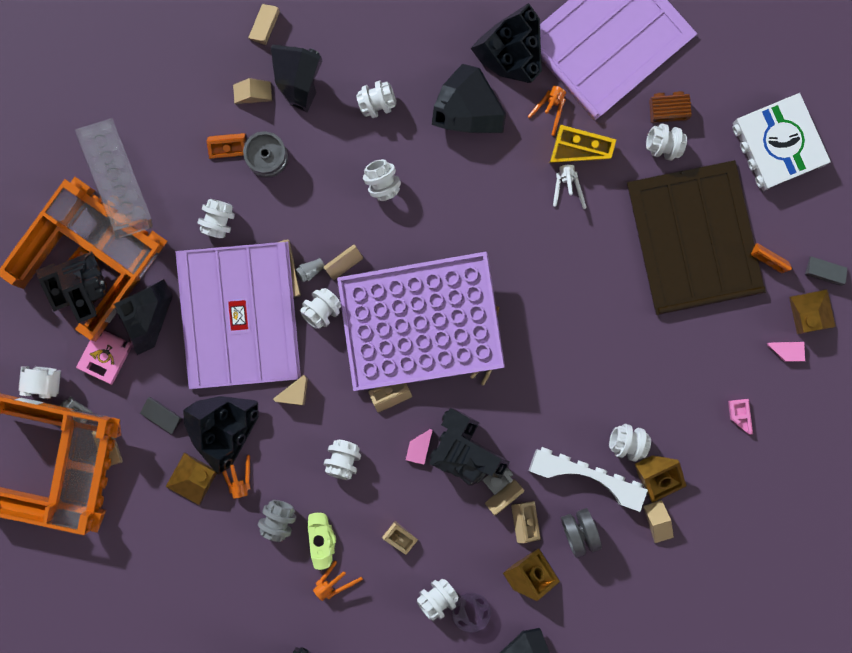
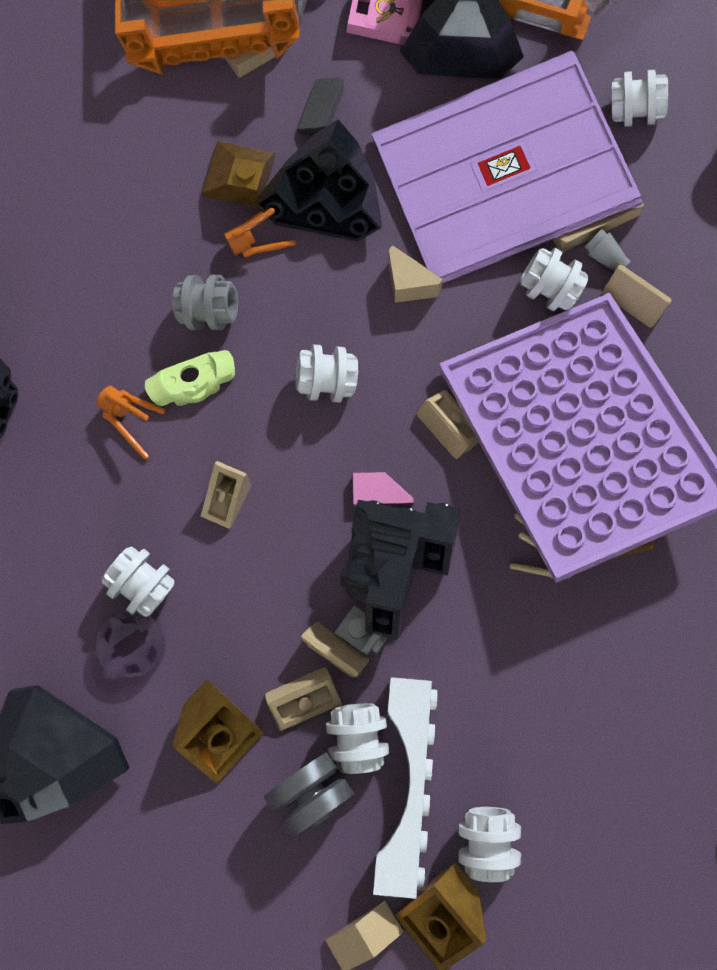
camera: 75 degrees right, 10 degrees down
none -> white piece [326,703,389,774]

